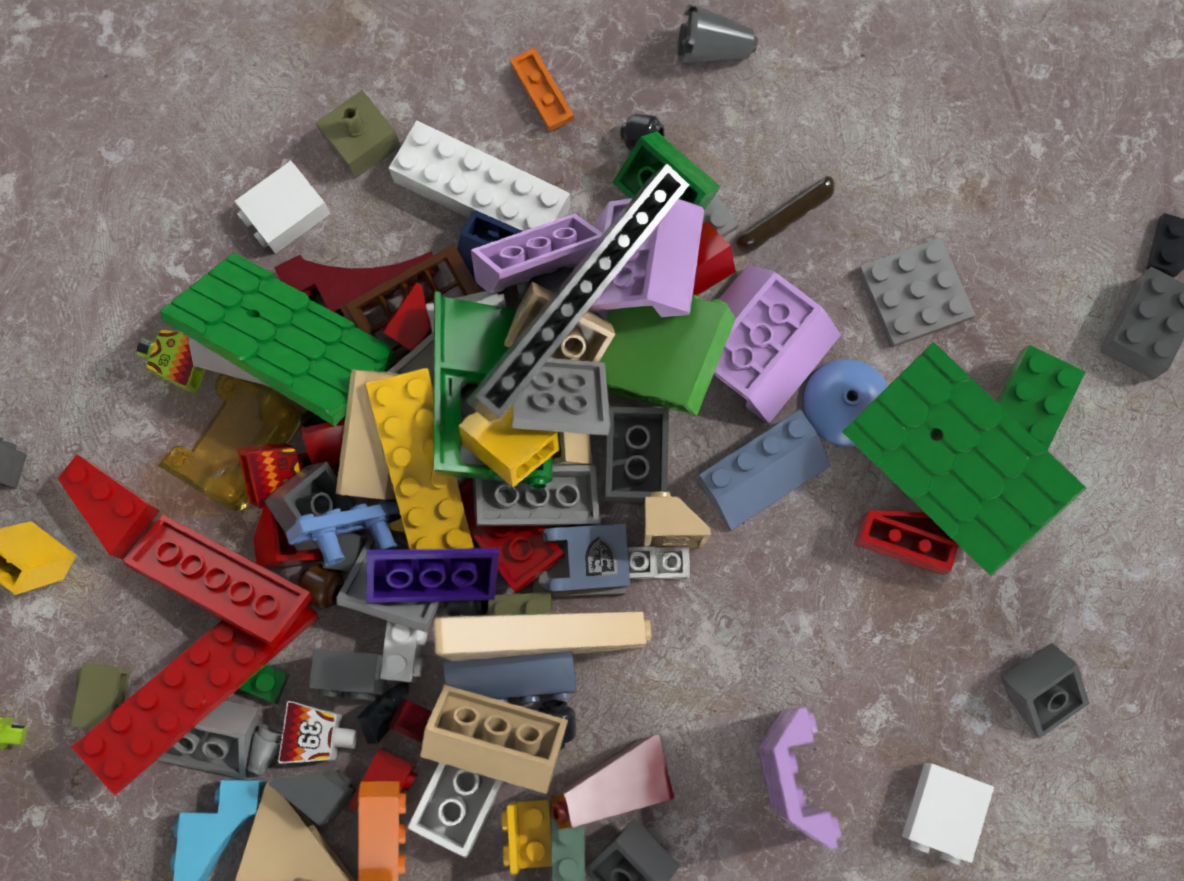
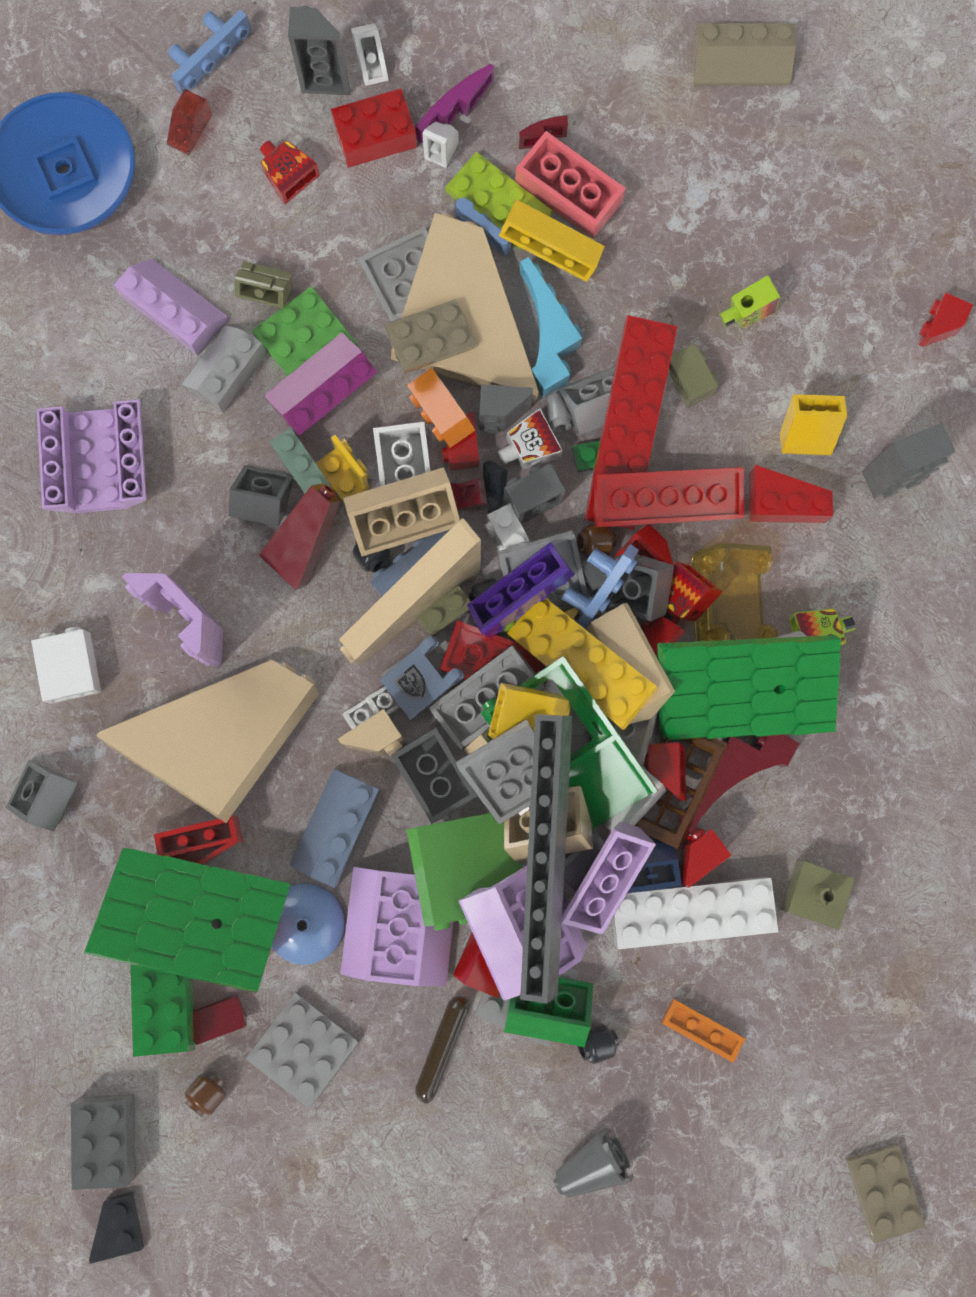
camera: 140 degrees right, 5 degrees up
white brick [235,161,331,254] -> none
none -> tan slope [97,660,319,823]
none -> reddish brown head [185,1073,226,1117]
none -> dark red slope [193,995,247,1045]
none -> red slope [679,828,732,888]

